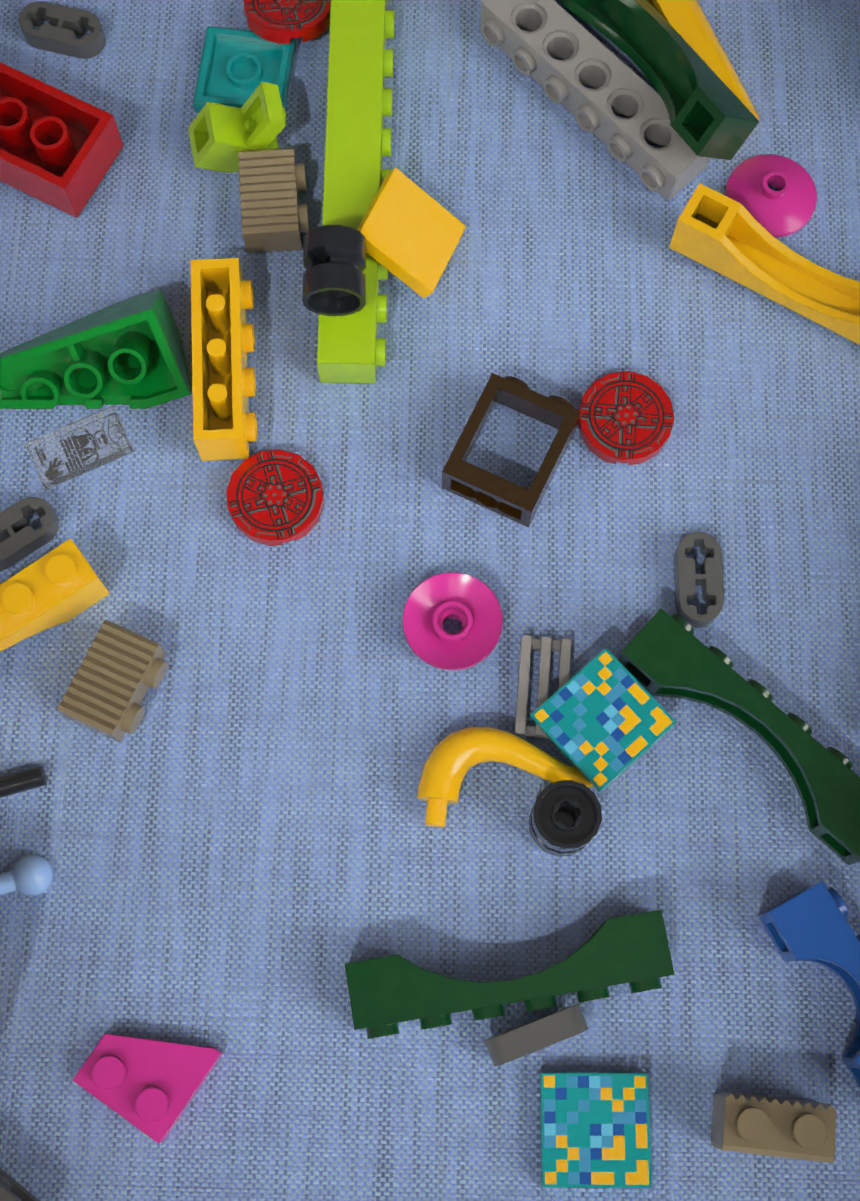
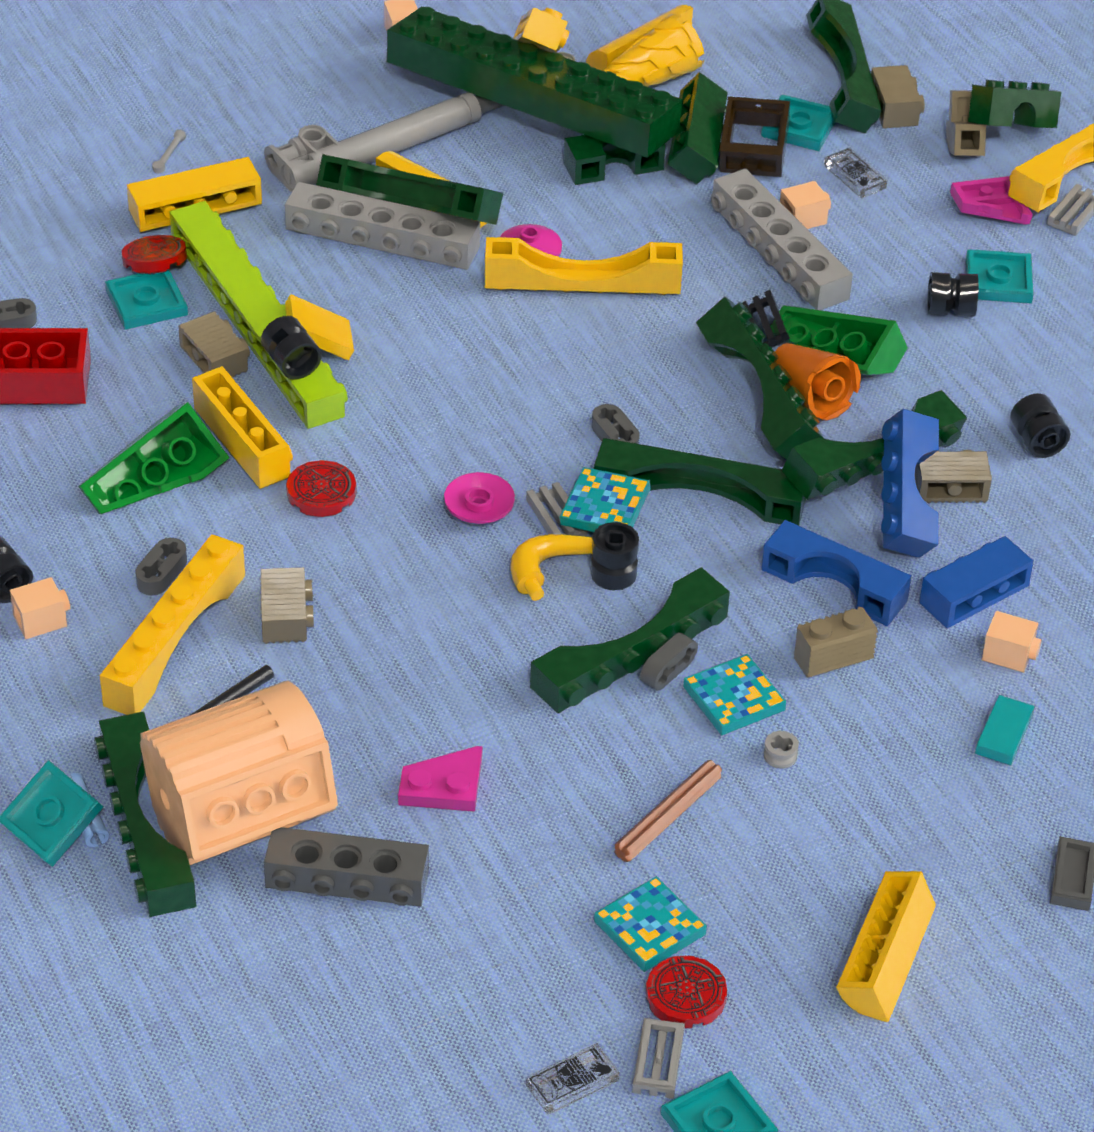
camera: 30 degrees left, 30 degrees down
clear tile [24,405,135,490] -> none
lime brick [188,82,286,173] -> none
dark brown window [442,373,581,528] -> none
red tile [578,371,674,465] -> none

